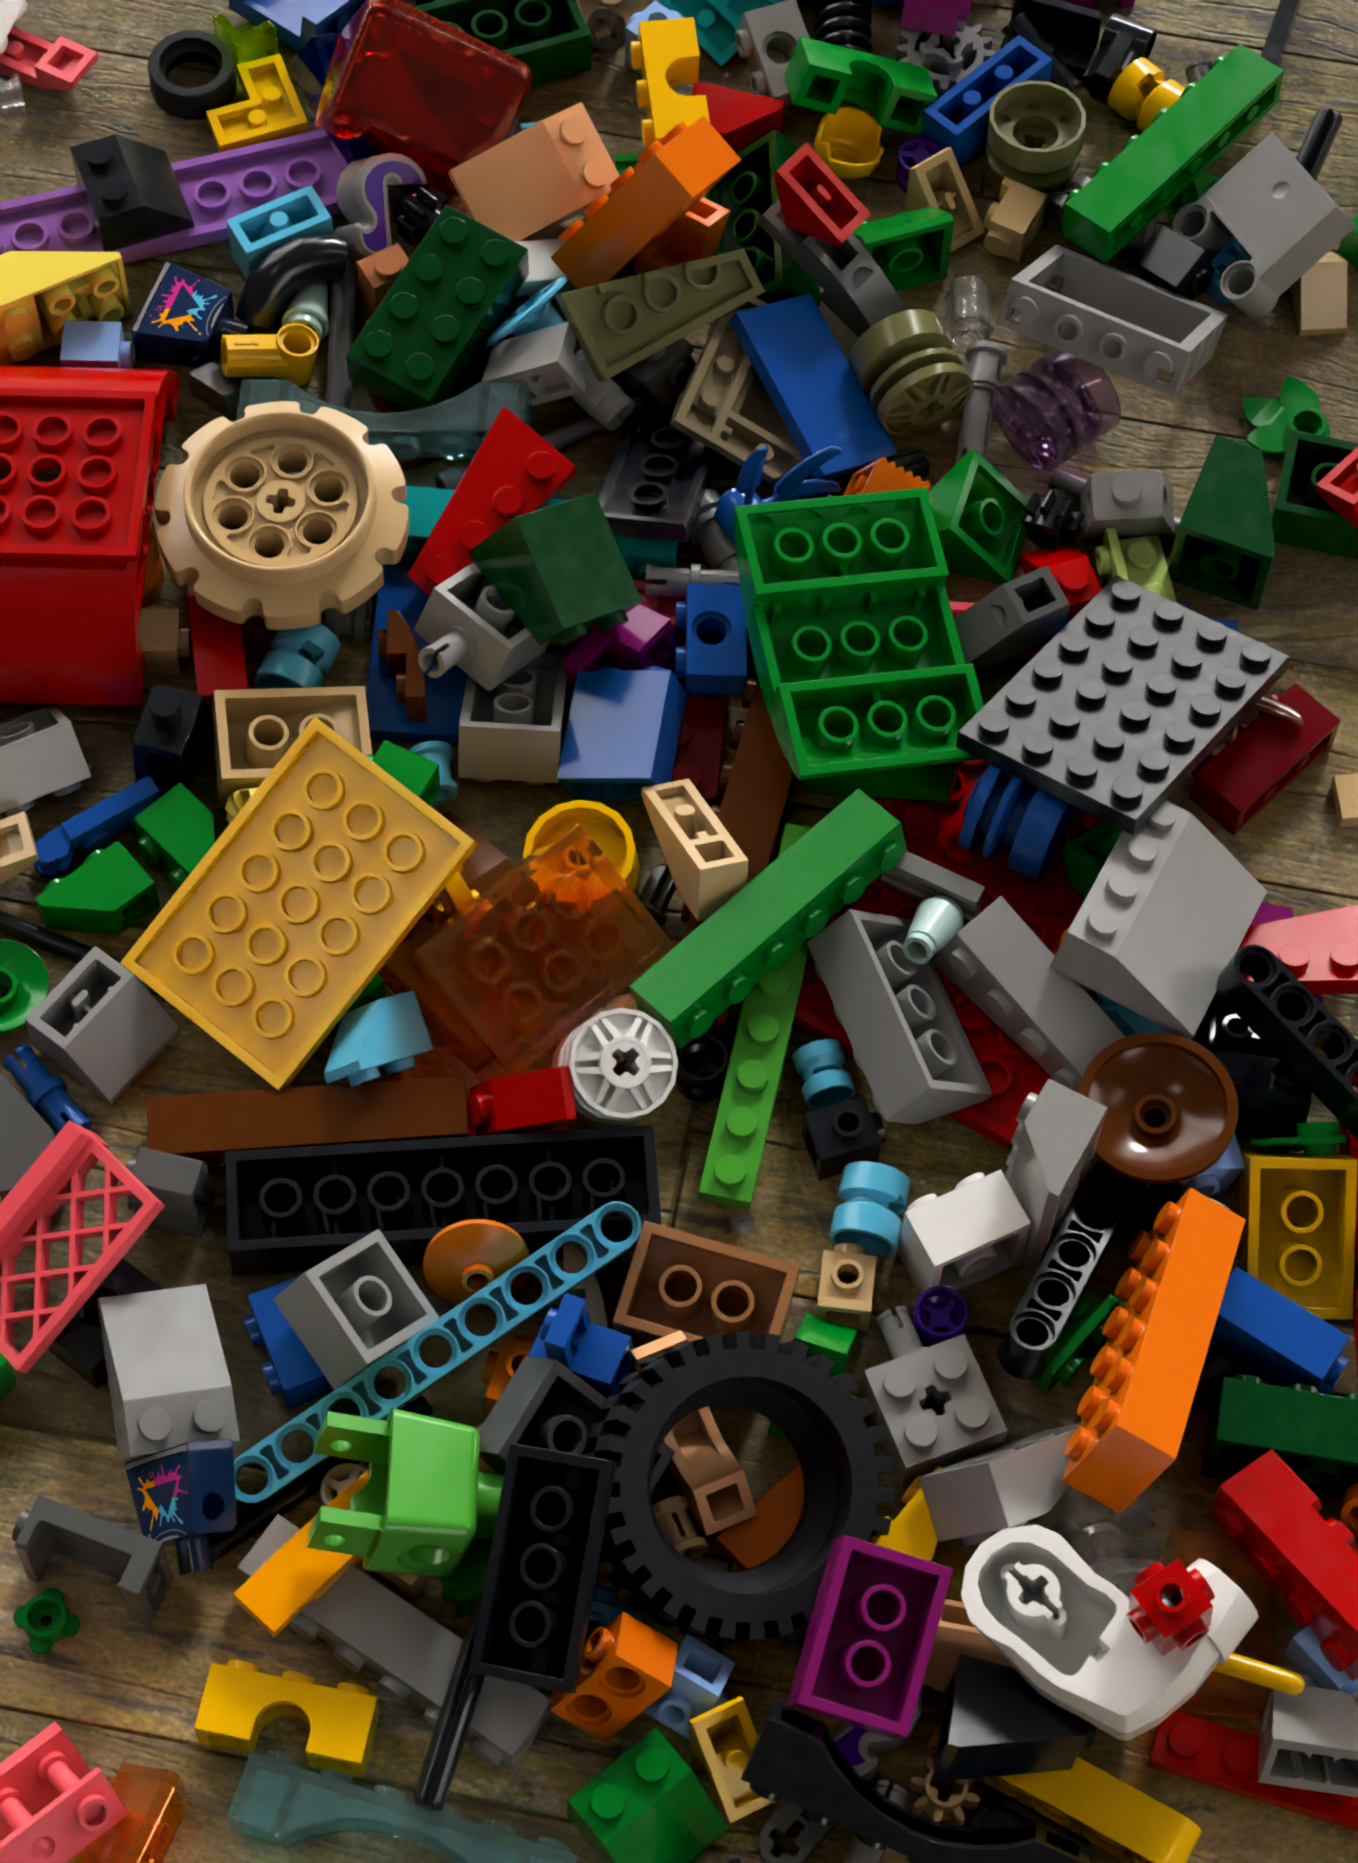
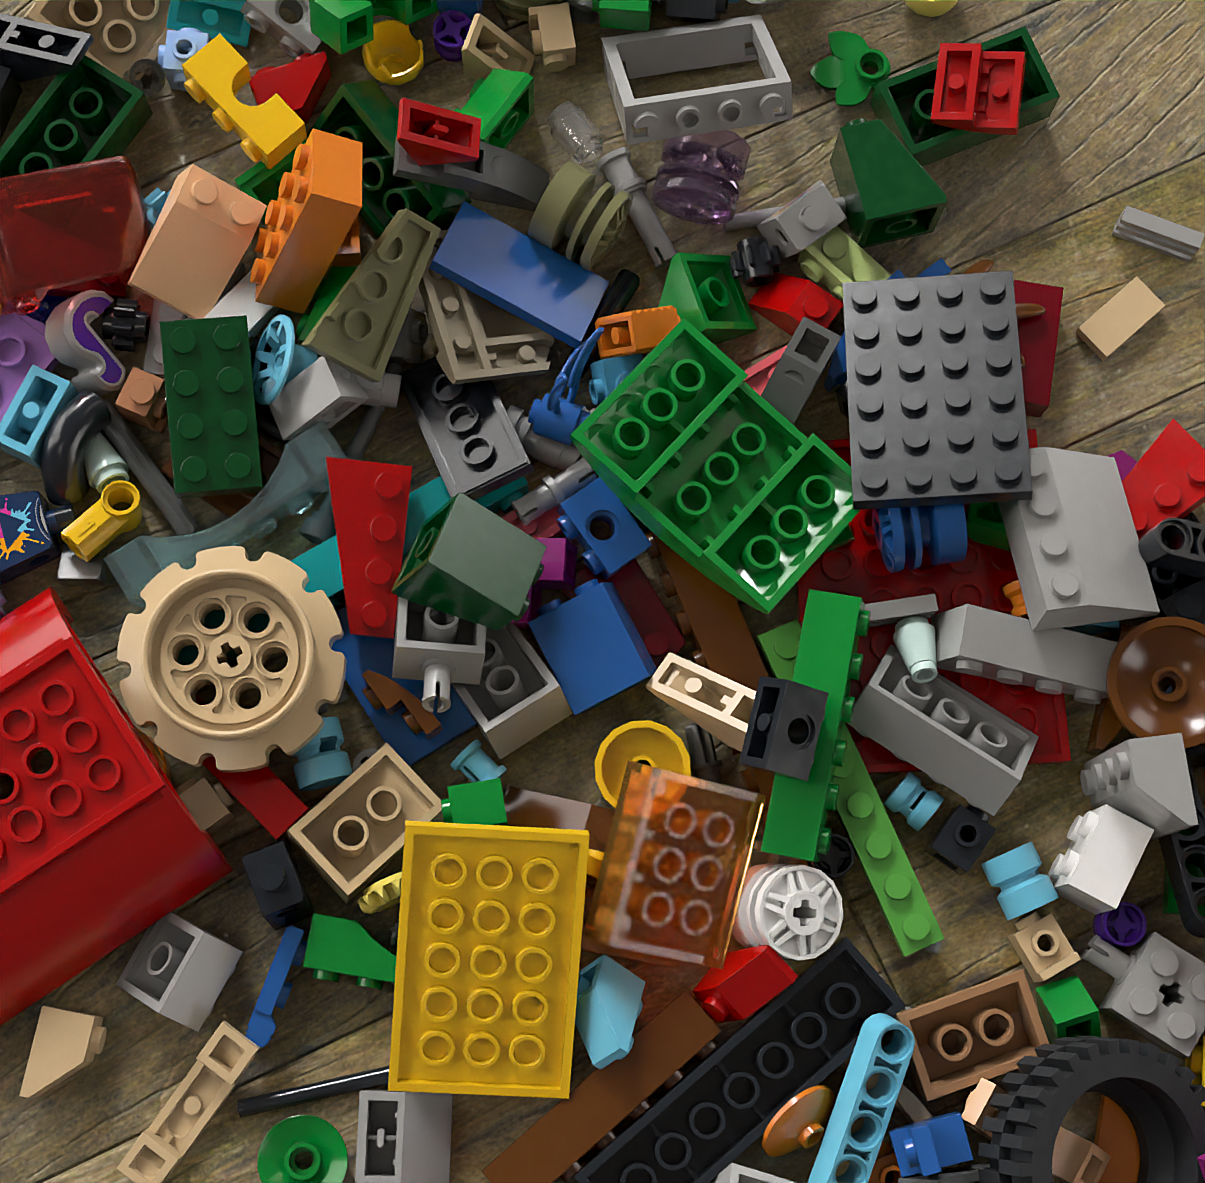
camera: 40 degrees left, 15 degrees up
green slope [35,841,160,935] -> none
none -> black brick [739,676,829,781]

